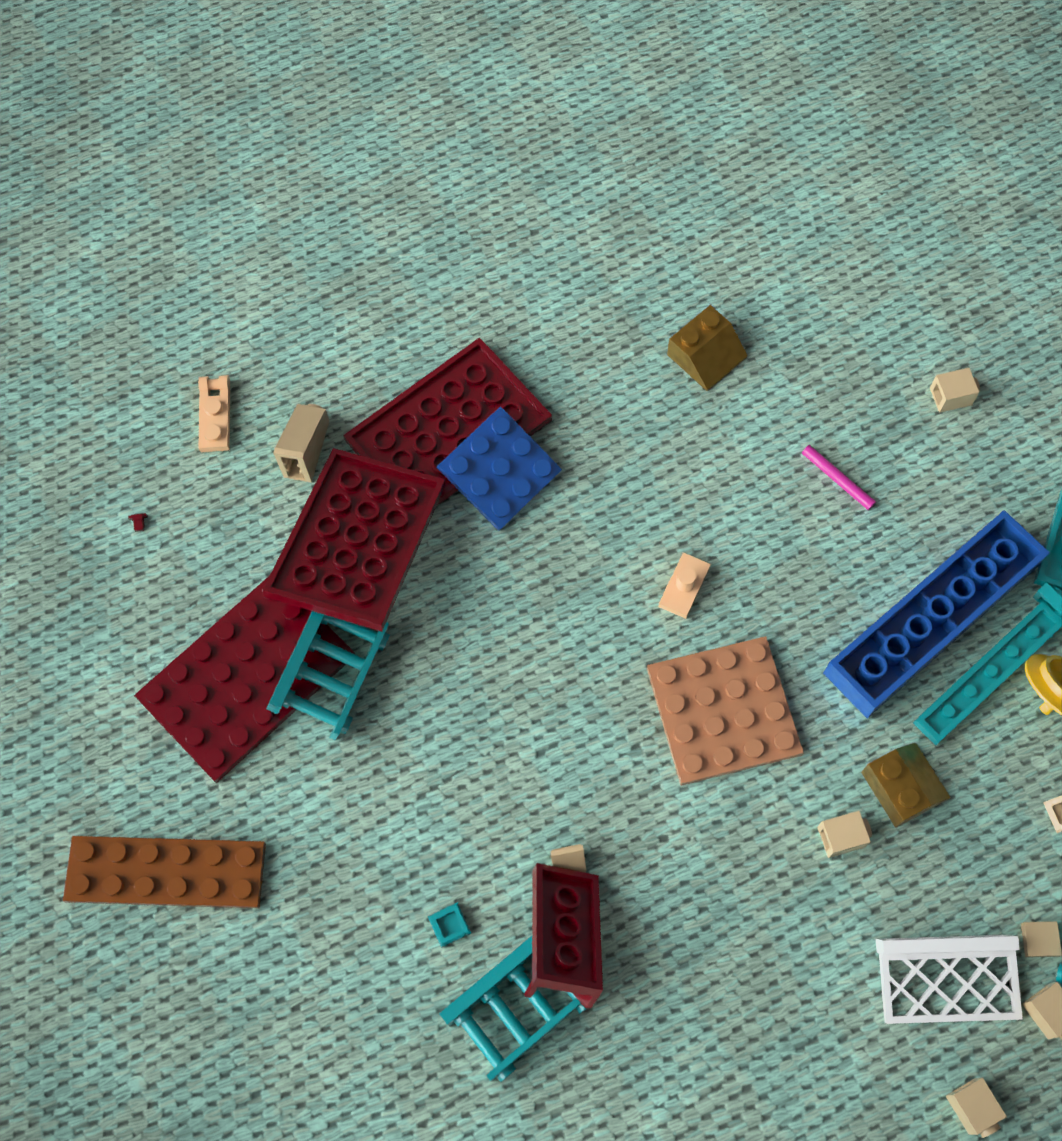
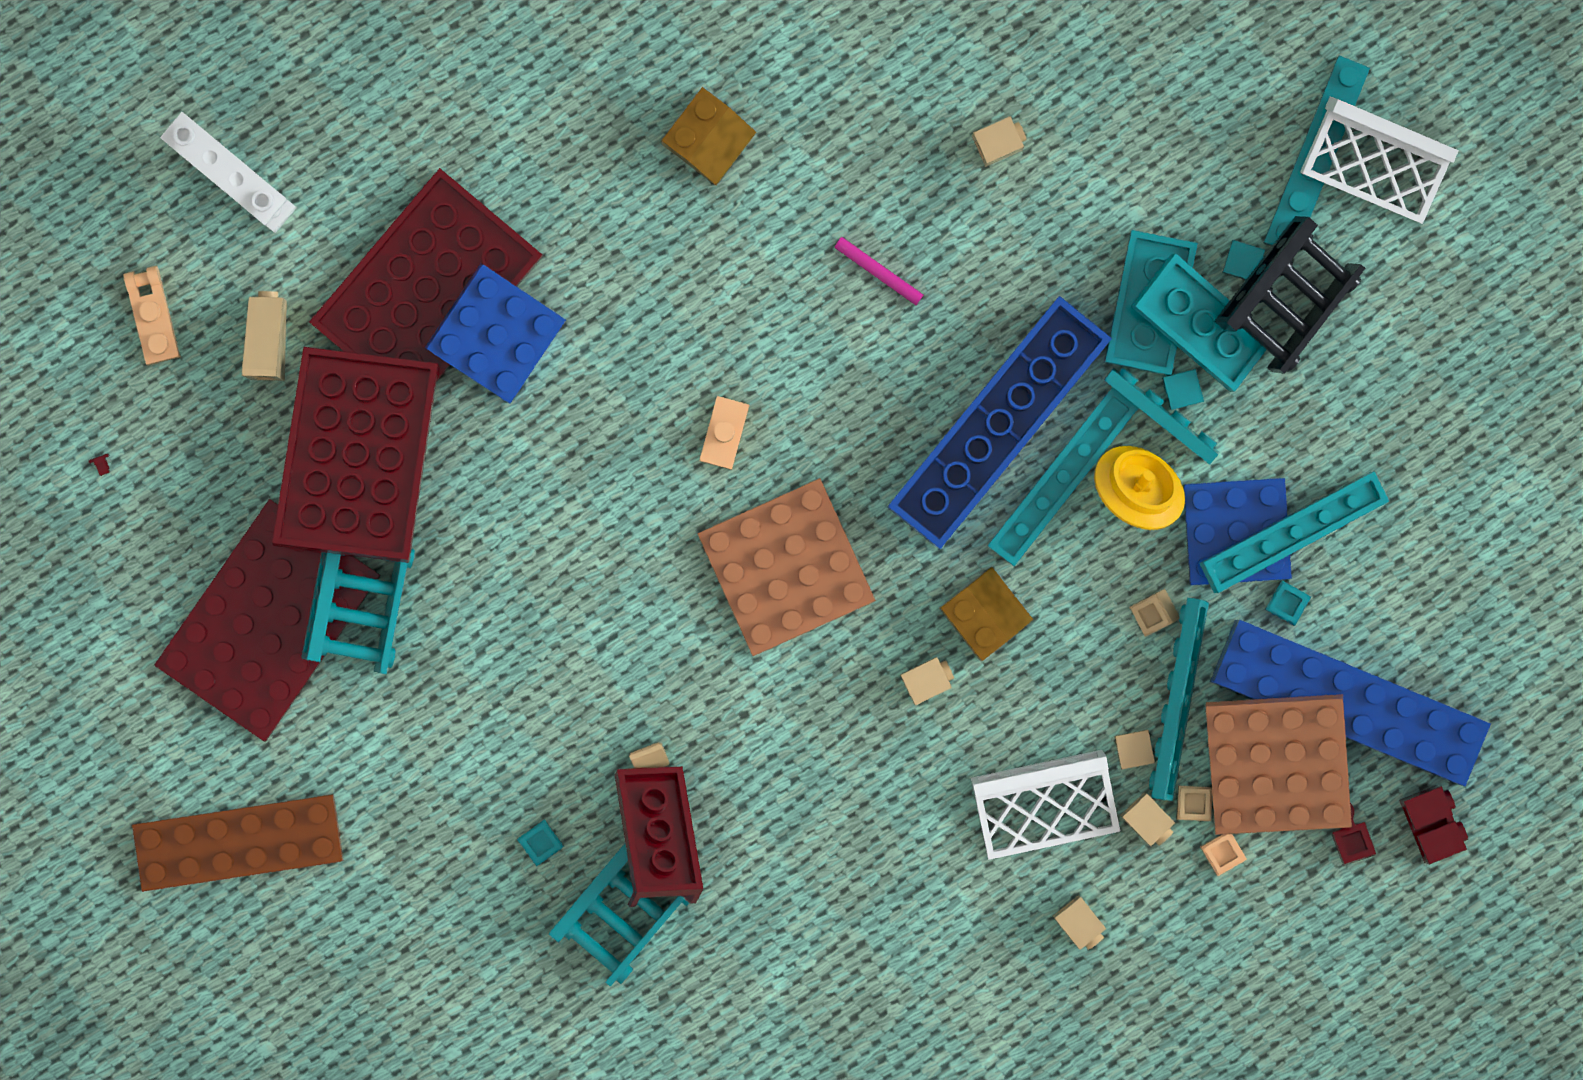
camera: 15 degrees left, 20 degrees up
none -> white fence [160,112,297,233]

